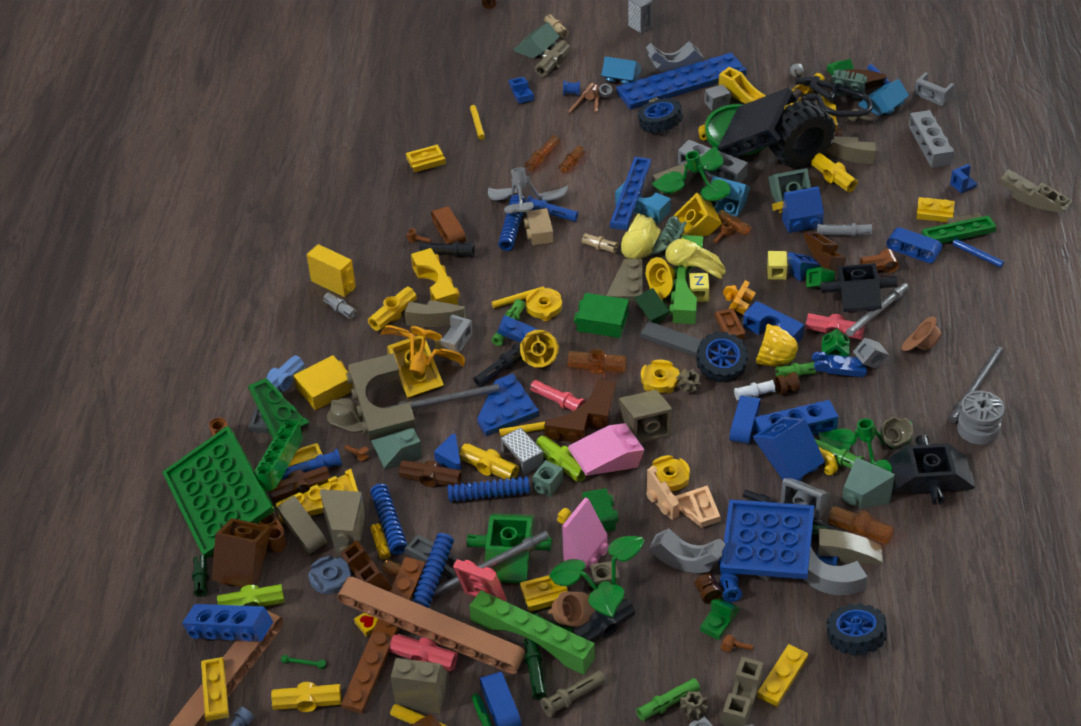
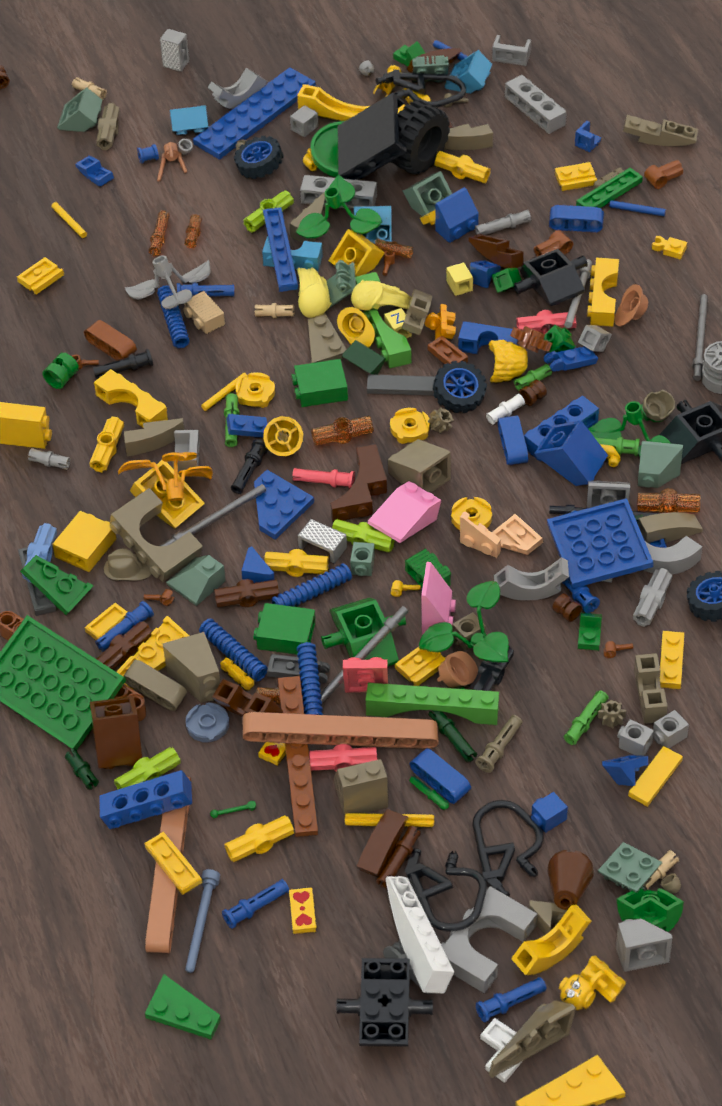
camera: 25 degrees left, 5 degrees up
green beam [255,419,303,492] -> none
yellow bar [499,422,545,437] -> none
none -> green wheel [42,352,79,389]
none -> lime piece [243,190,294,233]
none -> green brick [253,603,316,655]
none -> dark tan slope [402,289,432,335]
none -> dark orange gear [510,326,552,353]
none -> yellow arch [587,258,619,327]
none -> light grey piece [633,568,672,627]
none -> dark orange piece [644,160,683,189]
none -> yellow plate [652,236,687,259]

